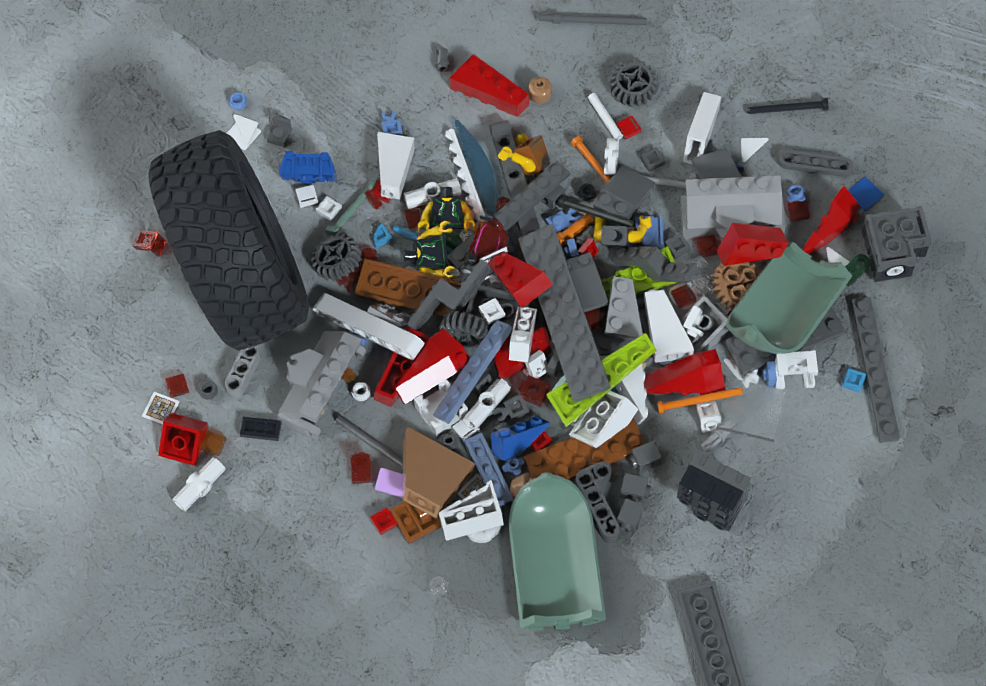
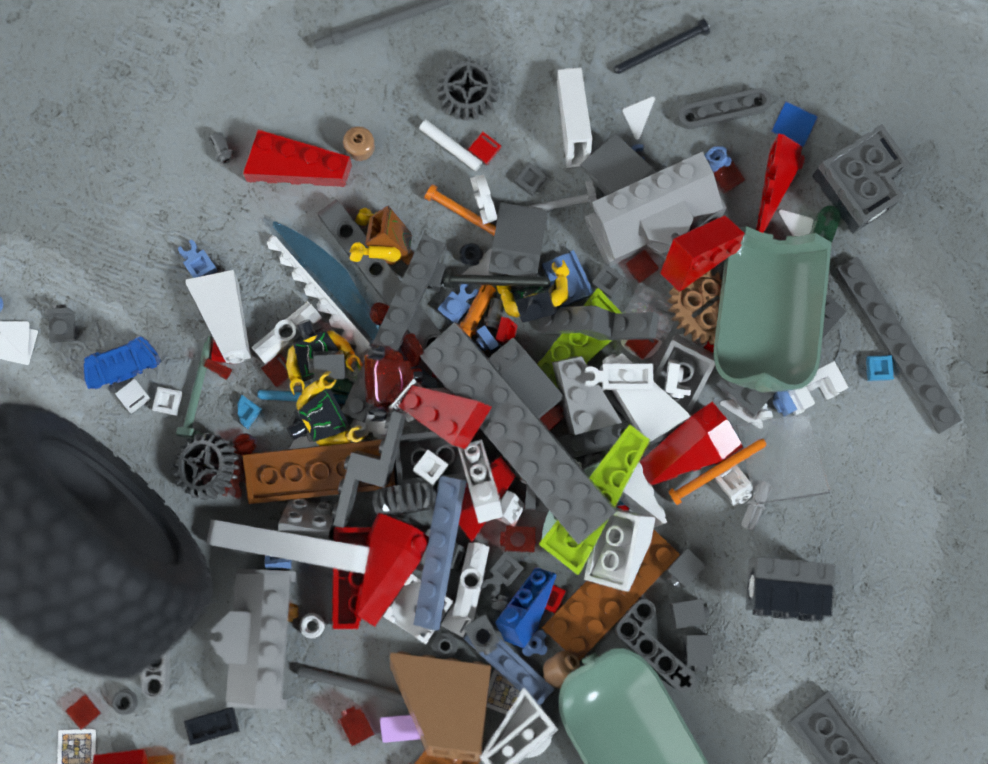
camera: 30 degrees left, 15 degrees up
none -> dark grey brick [308,350,345,380]
none -> clear red tile [400,333,424,367]
none -> dark grey brick [463,615,500,656]
none -> white plate [585,364,653,390]

